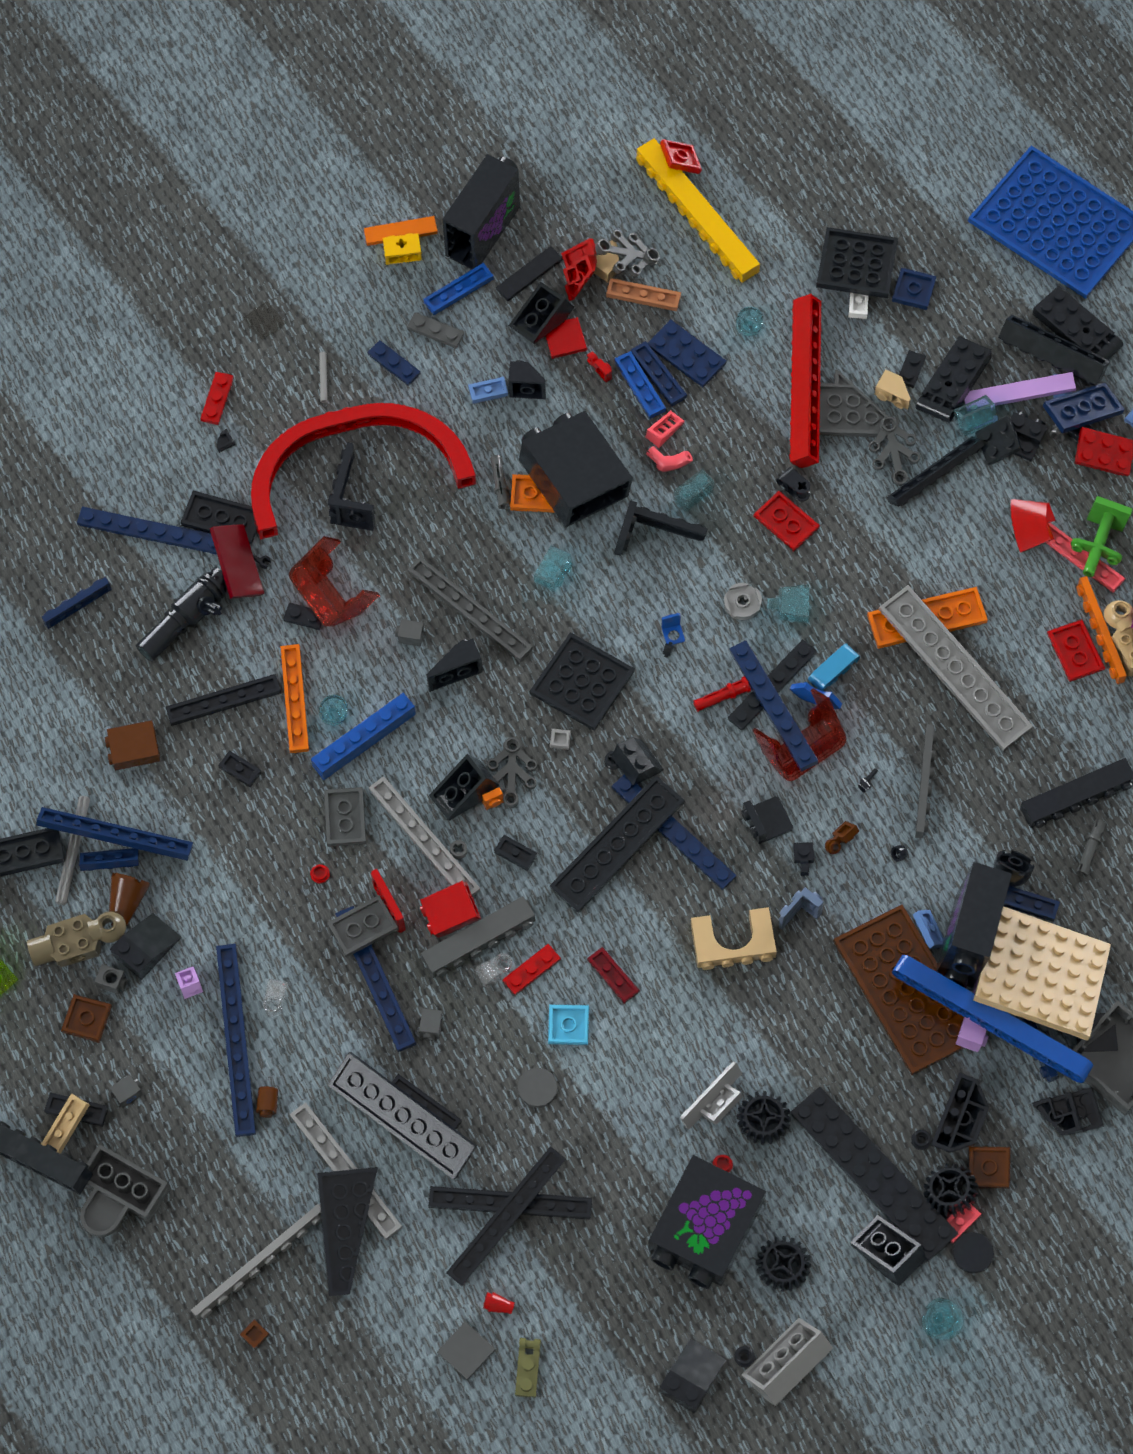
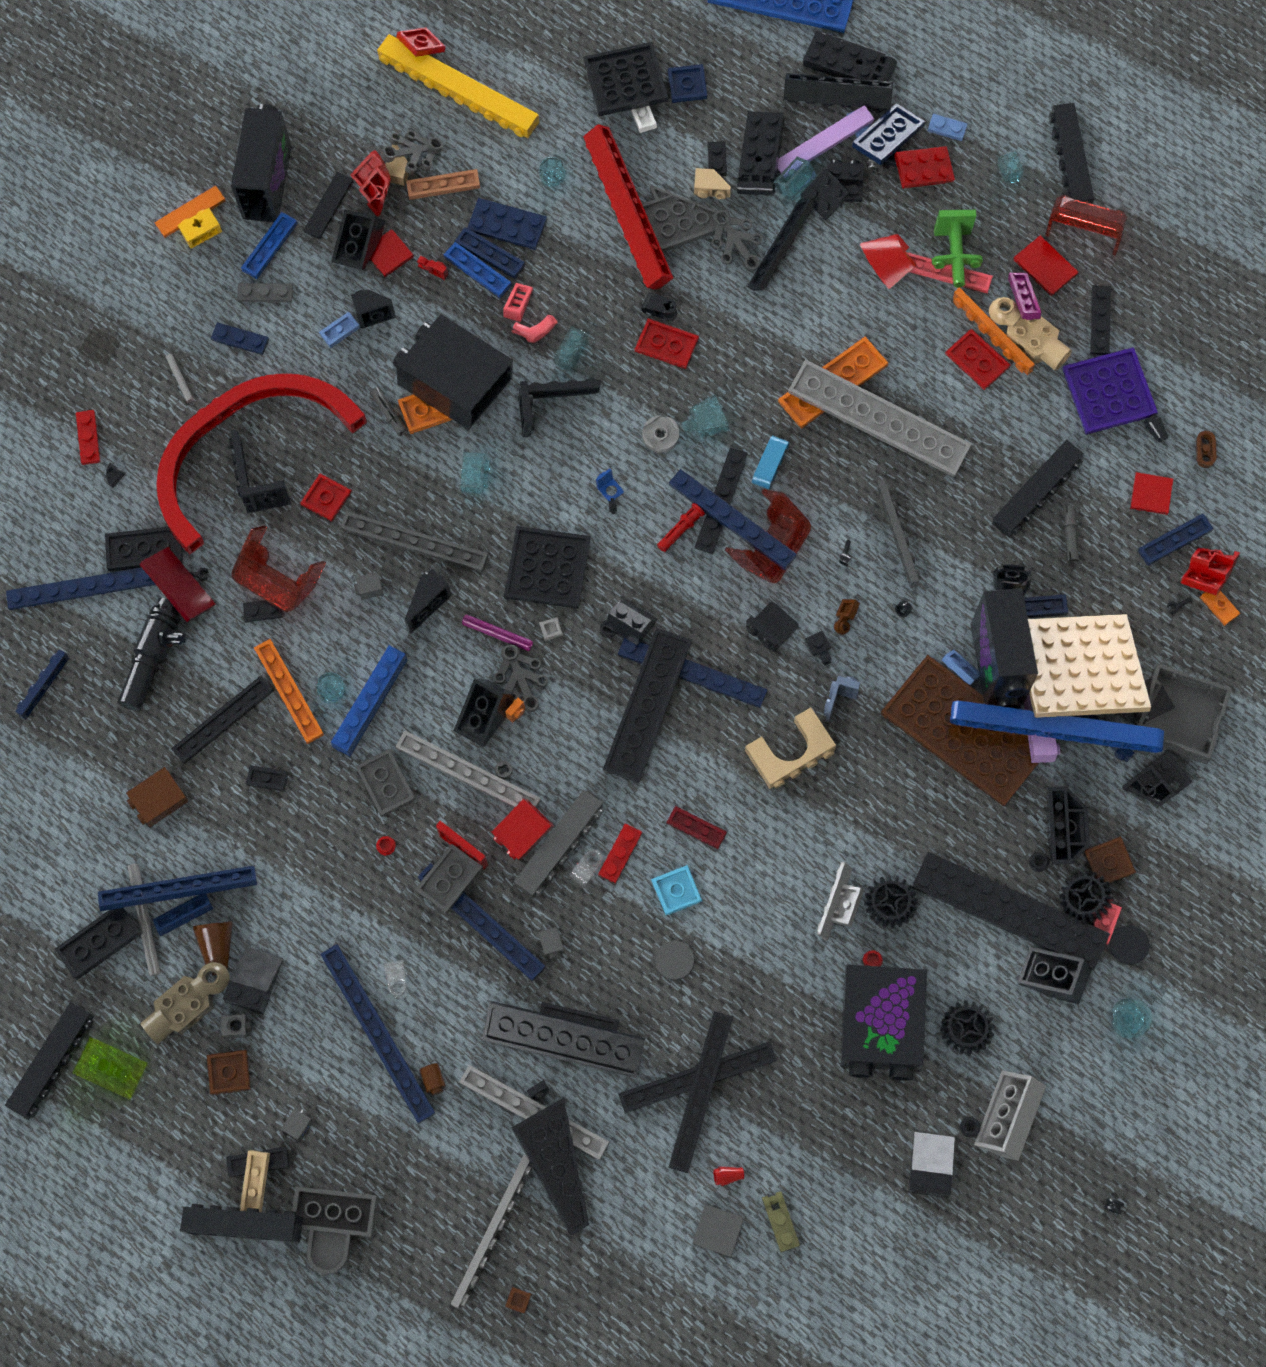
camera: 20 degrees left, 5 degrees up
lavender slope [175,967,203,999] -> none
black plate [494,835,538,871] -> none
blue tile [790,682,842,709] -> none
none -> red tile [300,473,352,522]
none -> magenta axle [462,615,533,651]
none -> black plate [527,1080,549,1100]

